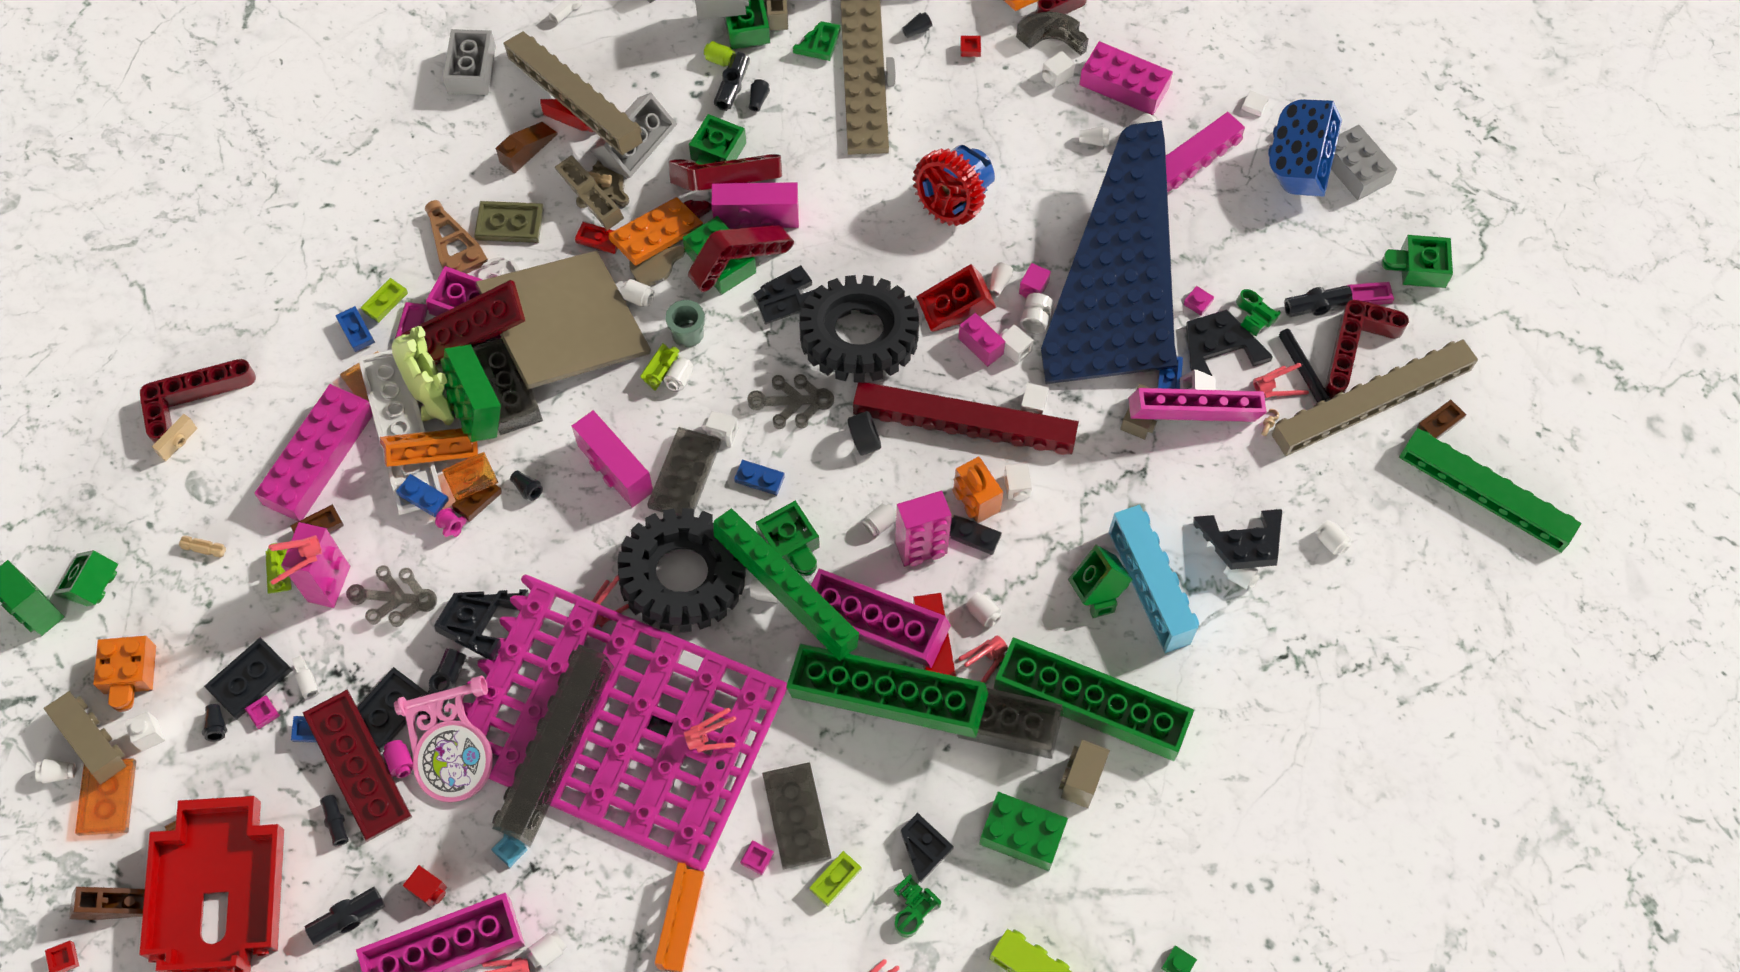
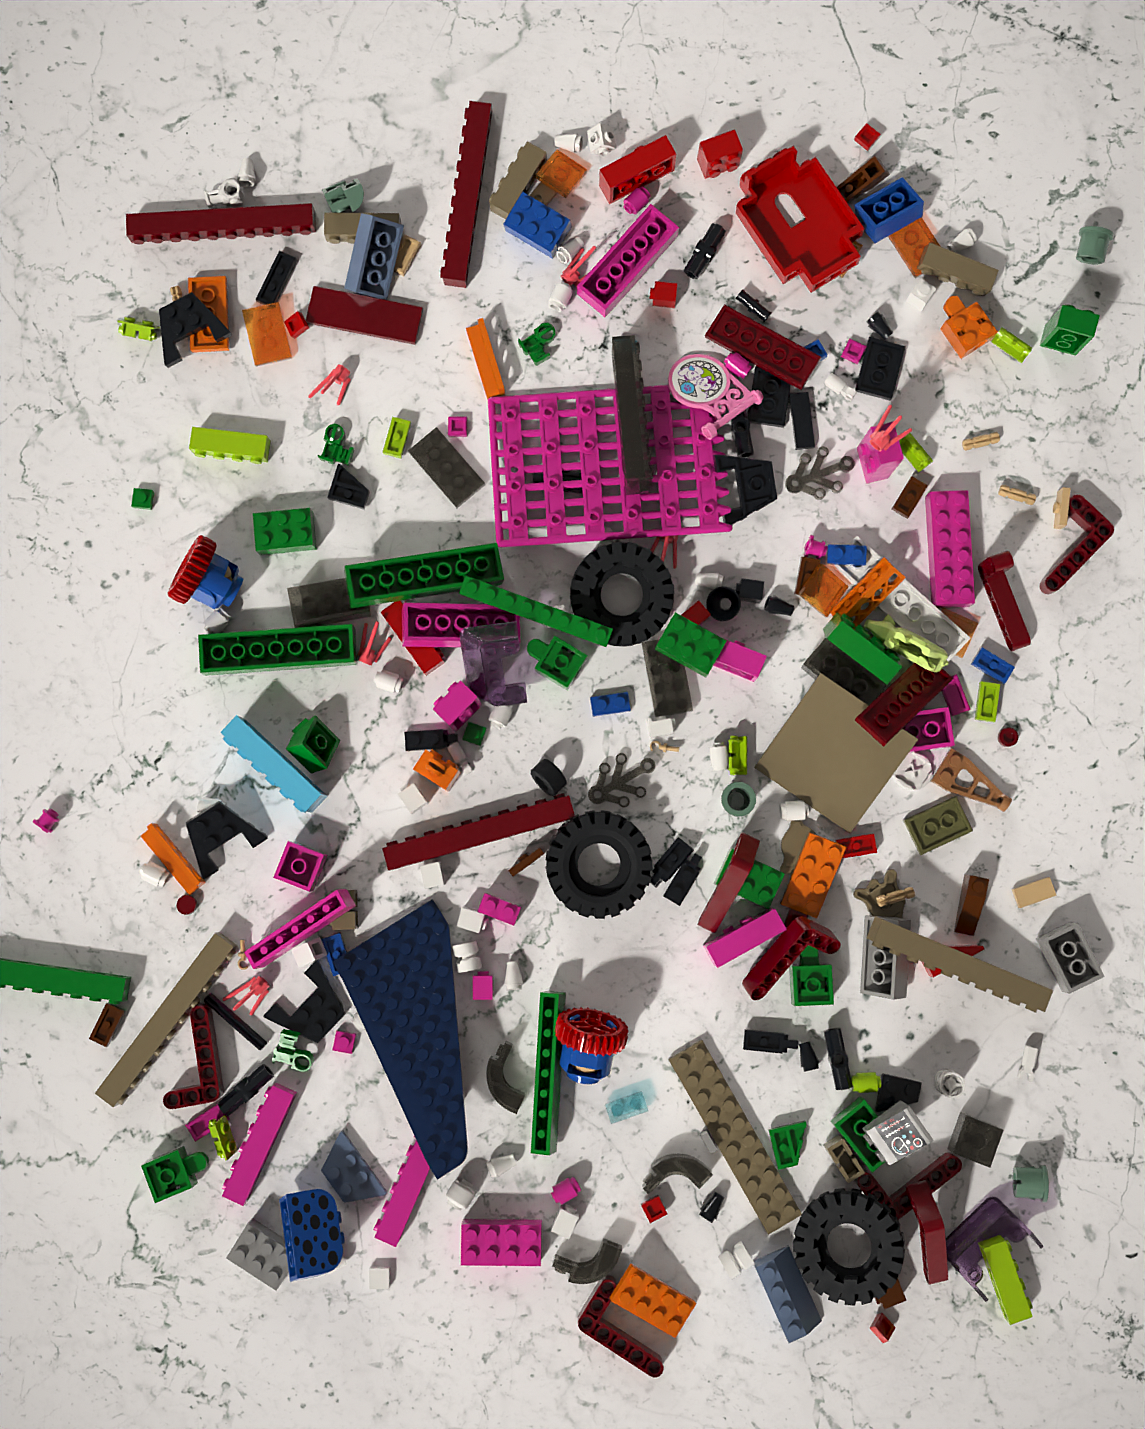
camera: 155 degrees right, 20 degrees up
green slope [54,550,118,606] -> none
dark tan slope [555,155,624,231] -> none
coral plant [684,708,736,753] -> none
red slope [916,264,996,332] -> none
dark tan brick [1059,740,1110,808] -> none
none -> dark pink brick [32,808,60,833]
none -> orange fence [141,823,206,895]
none -> piece [168,535,244,609]
none -> dark red tile [176,895,197,915]
none -> white brick [203,607,232,634]
none -> lime hinge [208,1115,238,1161]
none -> dark pink brick [222,1083,297,1206]
none -> dark pink brick [273,841,328,892]
none -> sand blue wing [321,1131,387,1203]
none -> white bar [447,742,472,775]
none -> clear purple windscreen [460,621,527,706]
none -> clear smoke arch [486,1041,525,1114]
none -> reddish brown plate [508,848,544,877]
none -> green piece [518,323,555,366]
none -> green brick [531,991,566,1156]
none -> dark pink brick [551,1177,582,1205]
none -> clear light blue plate [605,1091,648,1124]
none -> clear smoke arch [642,1153,713,1195]
none -> tan hand [650,741,679,753]
none -> green brick [655,612,727,678]
none -> red brick [681,600,711,626]
none -> white cone [696,573,724,590]
none -> black piece [706,586,741,621]
none -> black brick [735,578,764,603]
none -> black hinge [743,1029,798,1054]
none -> black tile [789,392,815,450]
none -> blue brick [855,177,924,243]
none -> black wing [875,1073,922,1112]
none -> white wheel [934,1069,966,1099]
none -> dark red beam [978,550,1031,651]
none -> lime hinge [991,327,1032,363]
none -> dark red tile [997,727,1018,747]
none -> tan axle [998,485,1036,505]
none -> tan tile [1012,877,1057,908]

